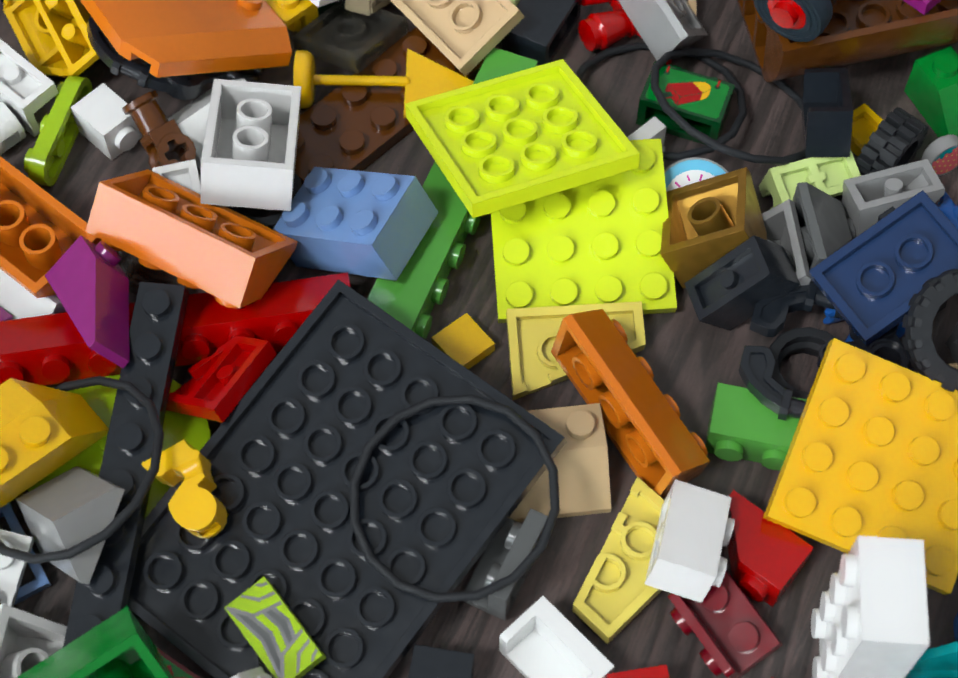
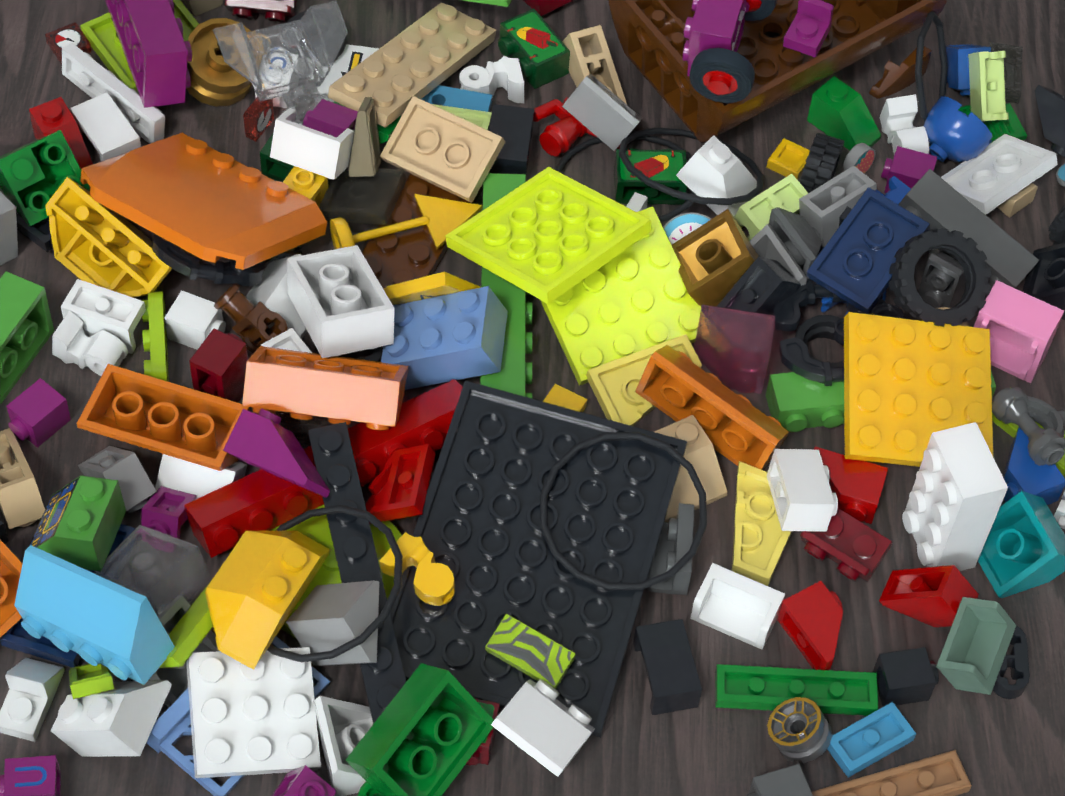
camera: 25 degrees left, 5 degrees down
black panel [802,68,853,157] -> none
none -> dark red brick [189,328,248,403]
none -> yellow tile [383,272,481,305]
none -> white slope [676,135,757,216]
none -> clear pink slope [694,305,775,394]

